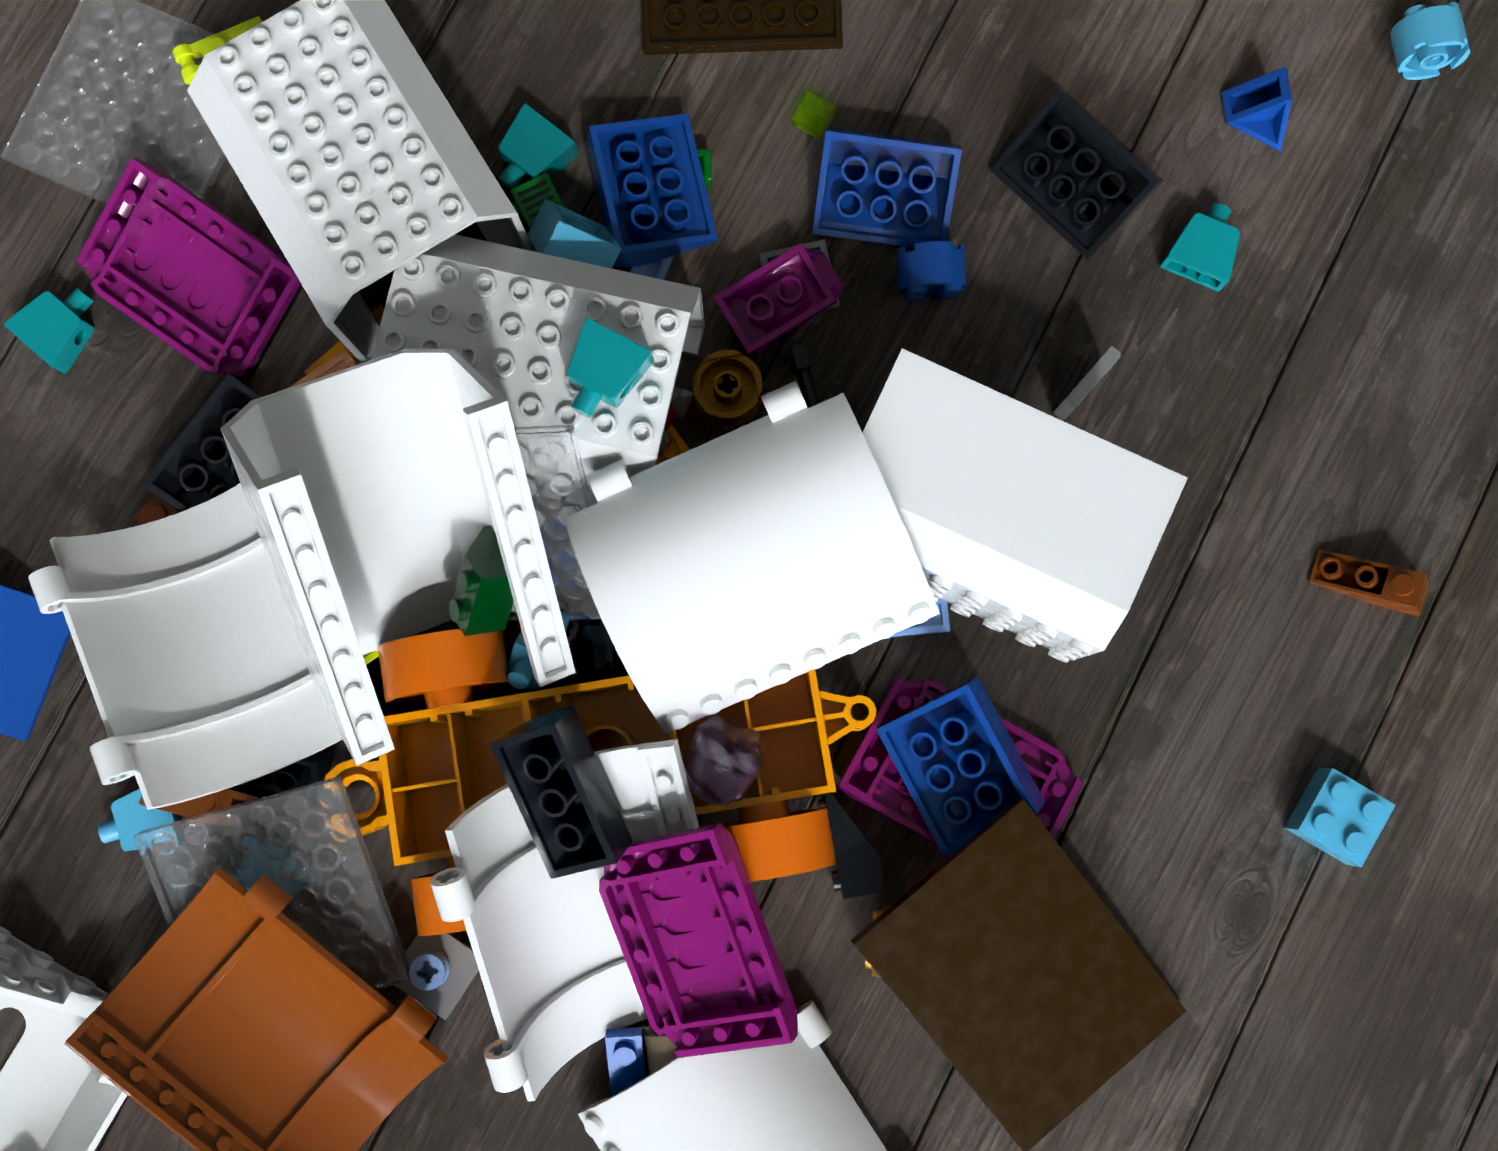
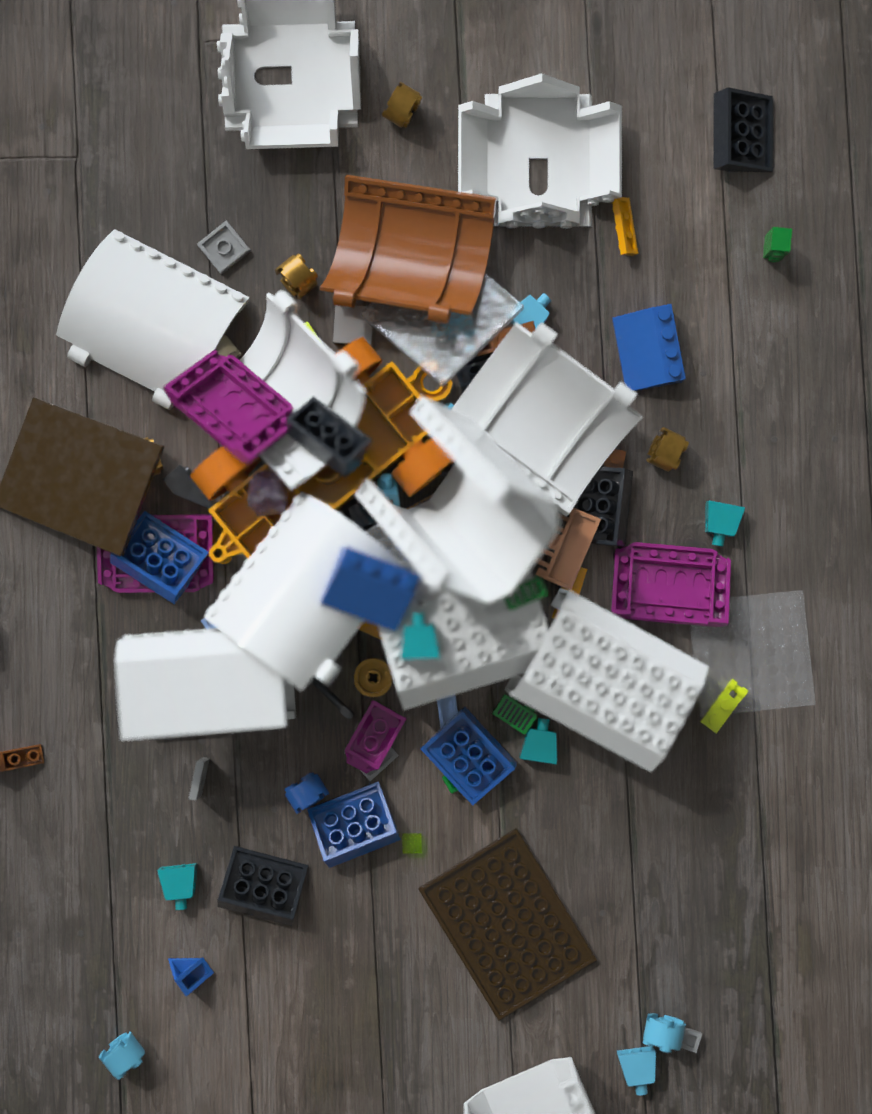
camera: 145 degrees right, 5 degrees up
light blue wheel [409,951,451,991] -> none
dark green slope [449,526,514,636] -> none
medium azure brick [527,199,622,269] -> none
blue plate [605,1027,647,1096] -> none
none -> pearl gold brick [275,253,318,300]
none -> blue slope [320,546,421,631]
none -> green slope [504,576,547,611]
none -> pearl gold brick [646,427,689,472]

